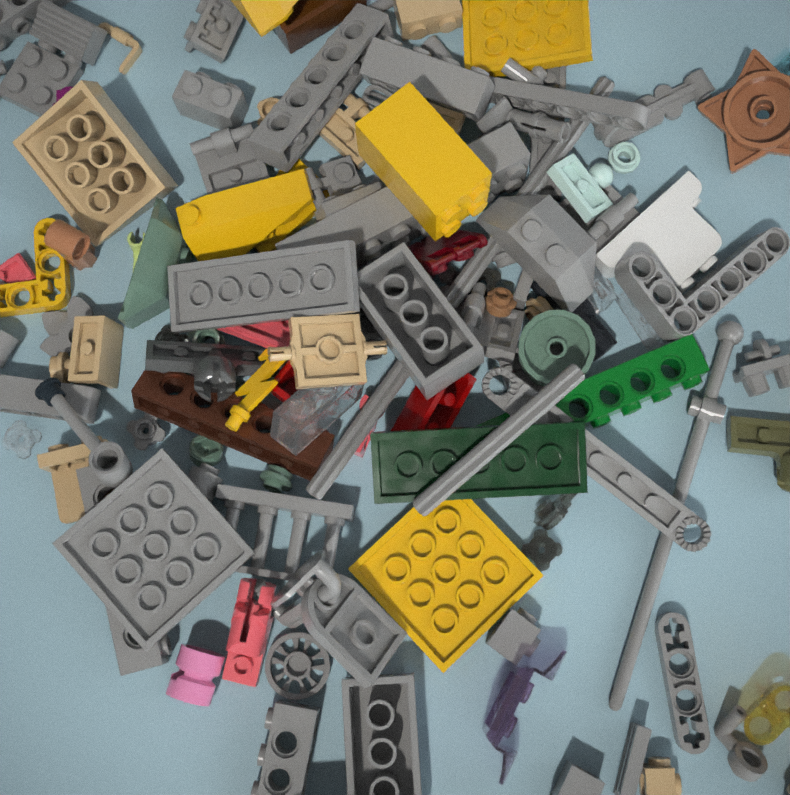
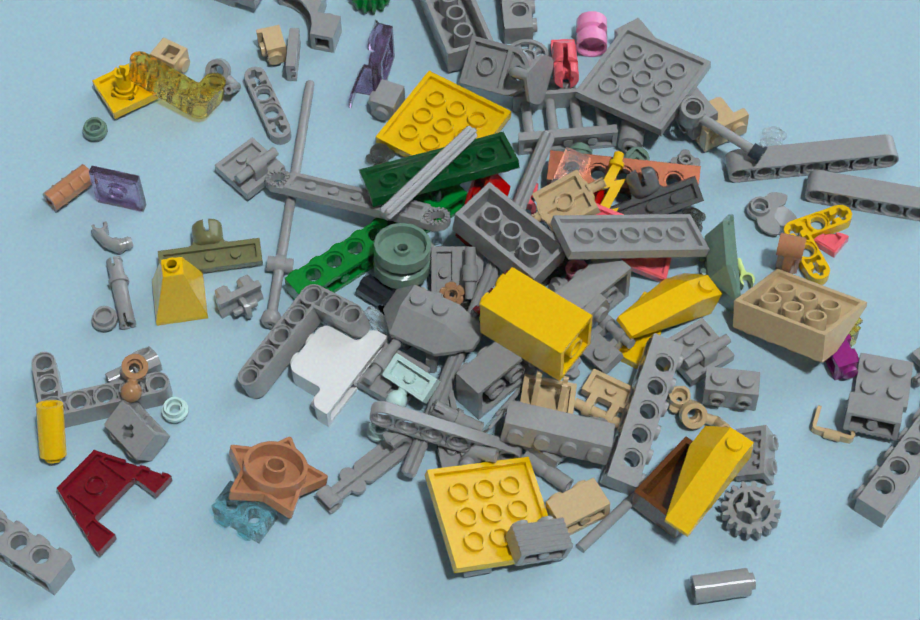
camera: 160 degrees right, 20 degrees down
tan plate [49,352,71,384] -> none
tan panel [68,315,124,389] -> none
none -> light grey plate [215,137,286,200]
none -> tan plate [679,400,730,429]

